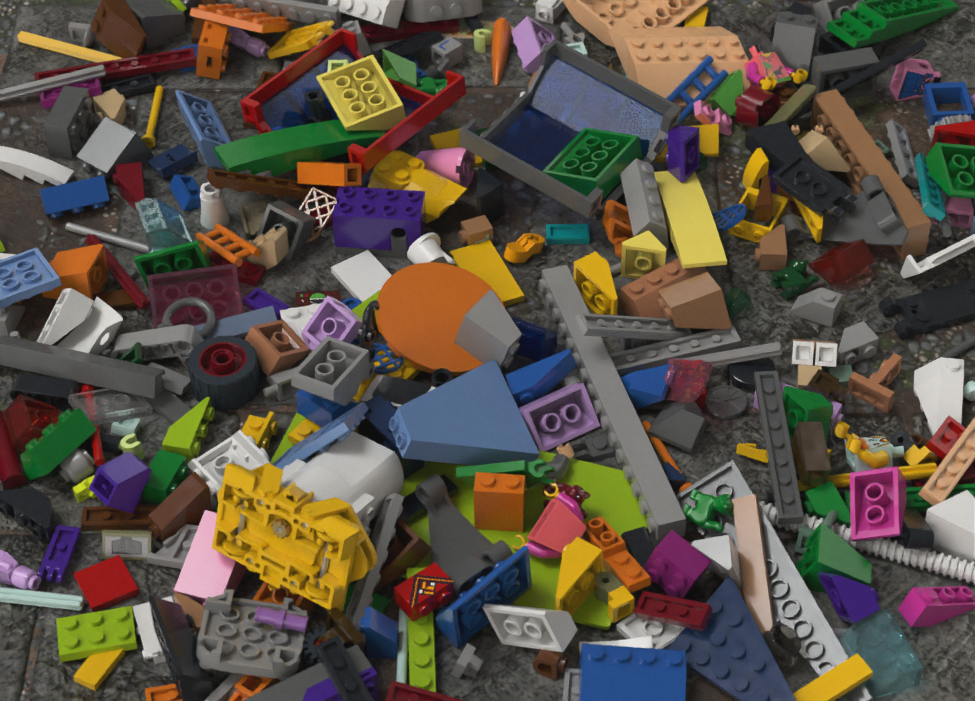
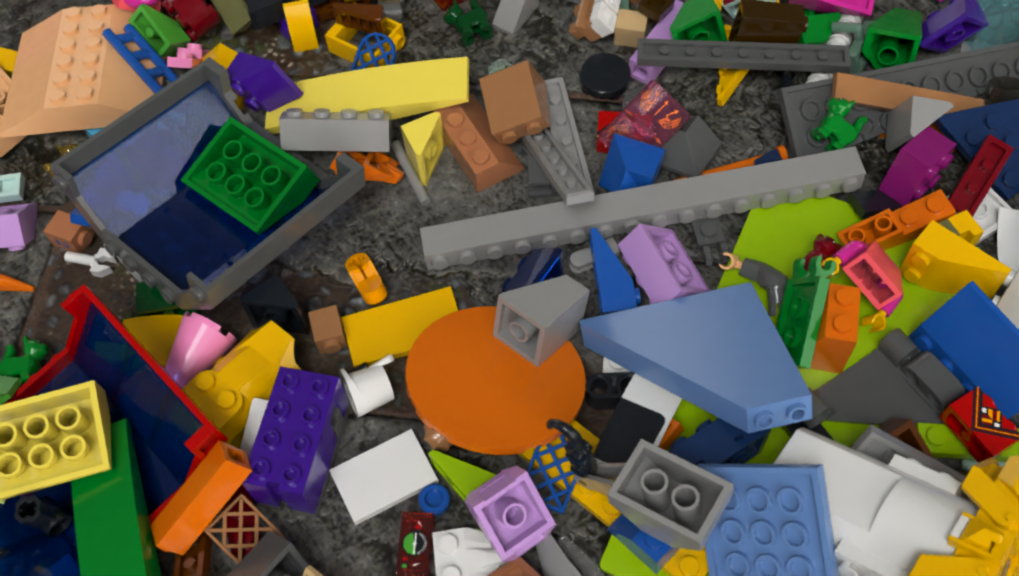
camera: 80 degrees left, 15 degrees up
teal tile [546,224,590,245] -> none
yellow slope [573,251,618,315] -> none
light grey axle [668,342,782,368] -> none
medium nougat slope [754,224,787,270] -> none

